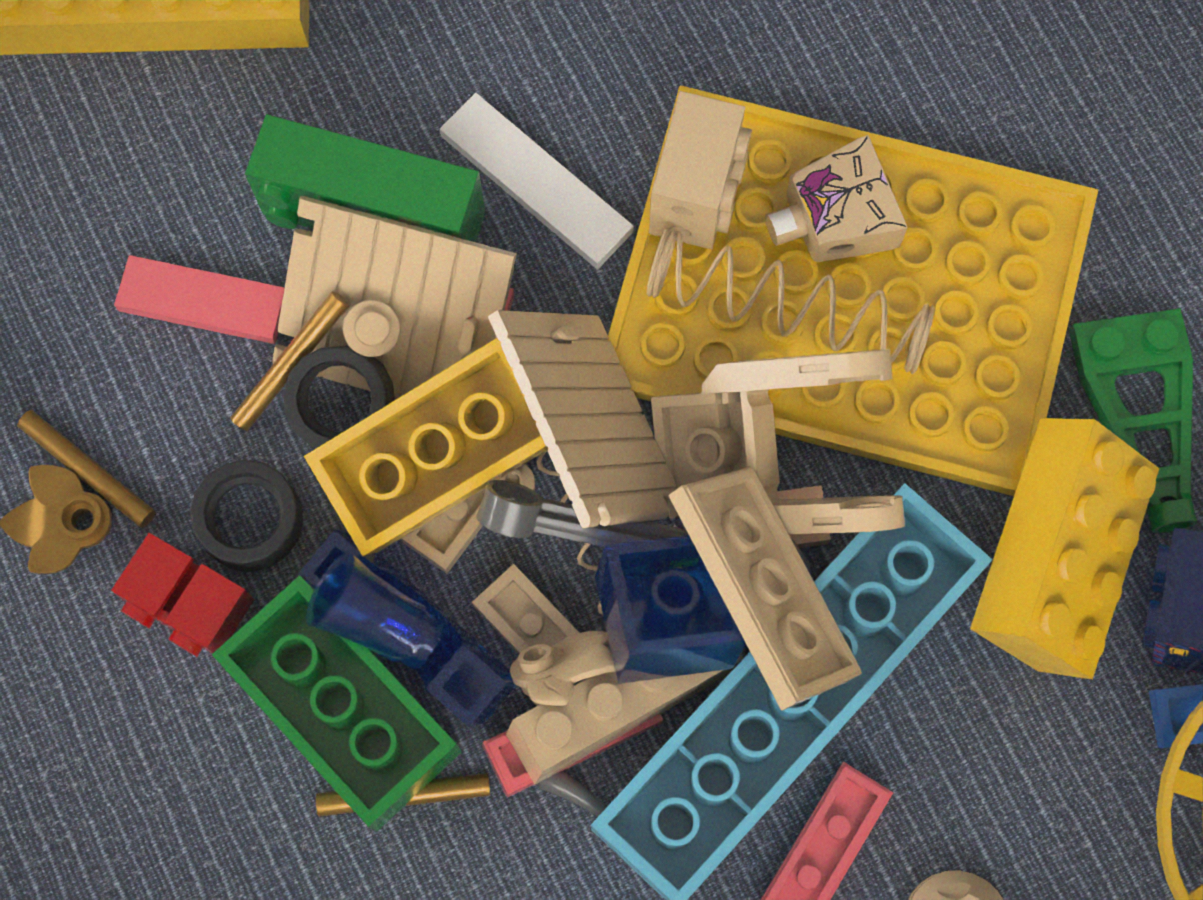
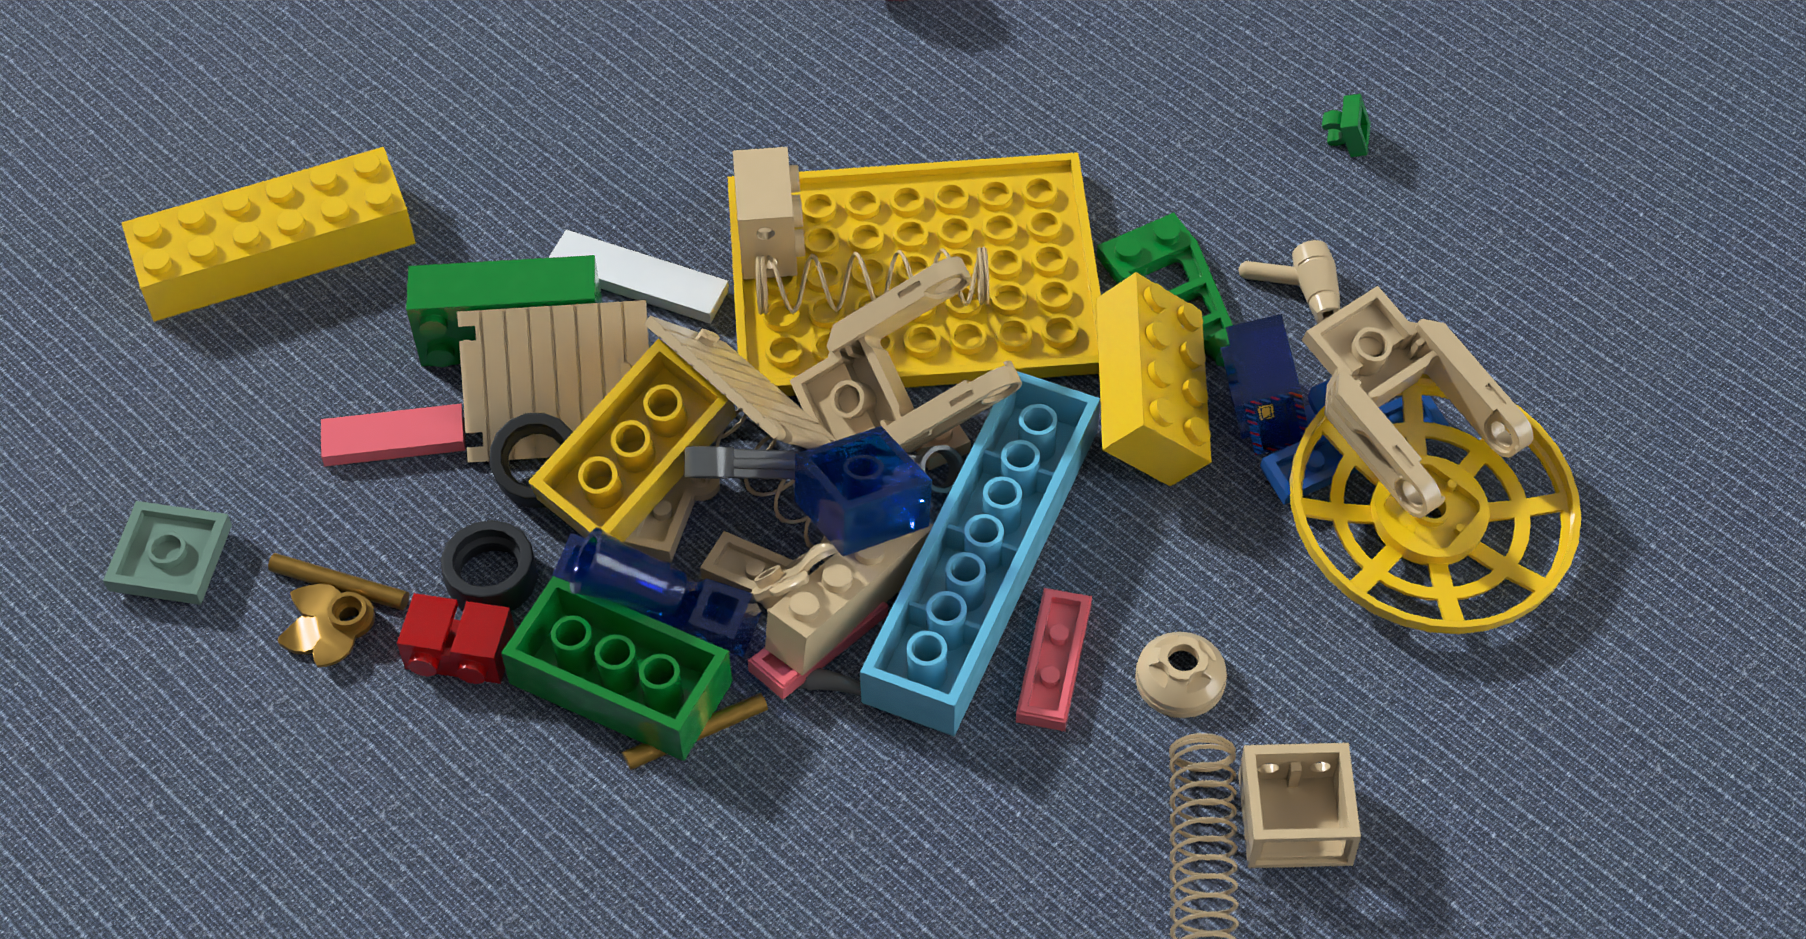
camera: 20 degrees left, 20 degrees down
pearl gold bar [230,291,349,431] -> none
tan plate [343,300,400,357] -> none
tan tile [668,467,862,711] -> none
tan torso [765,135,908,262] -> none

